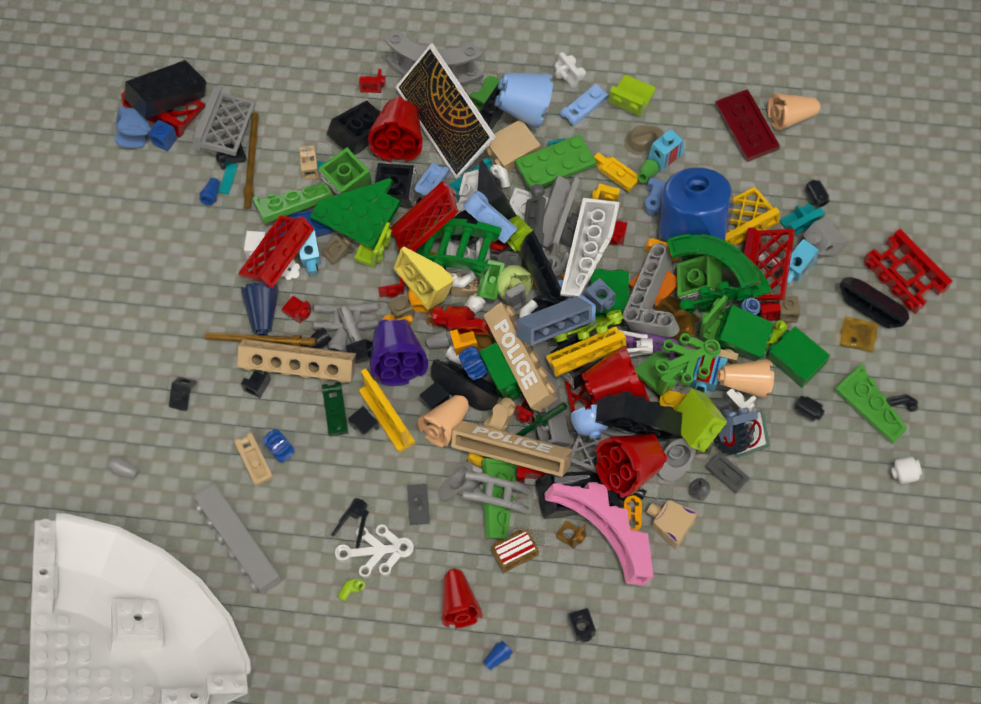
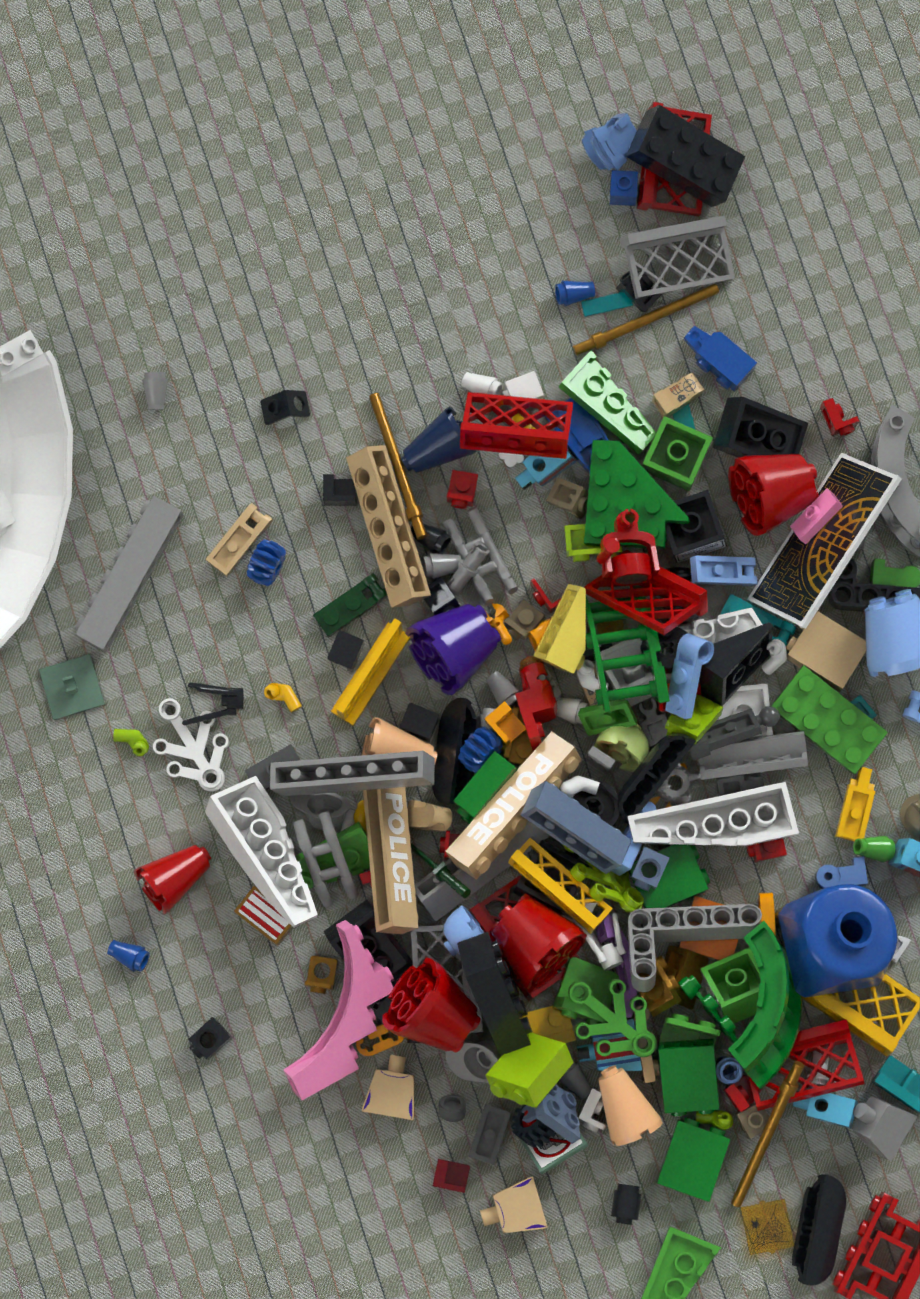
camera: 65 degrees right, 15 degrees up
yellow bracket [591,183,620,202] -> none
none -> sand green piece [39,654,105,720]
none -> white wedge [205,776,318,928]
none -> yellow arm [264,683,302,713]
none -> light grey brick [270,751,435,796]
none -> dark red panel [433,1159,470,1193]
none -> white cone [461,372,502,395]
none -> tan torso [480,1176,548,1233]
none -> red piece [596,509,660,585]
none -> blue hinge [684,326,757,392]
none -> pearl gold bar [731,1061,805,1207]
none -> bright pink plate [790,488,843,544]

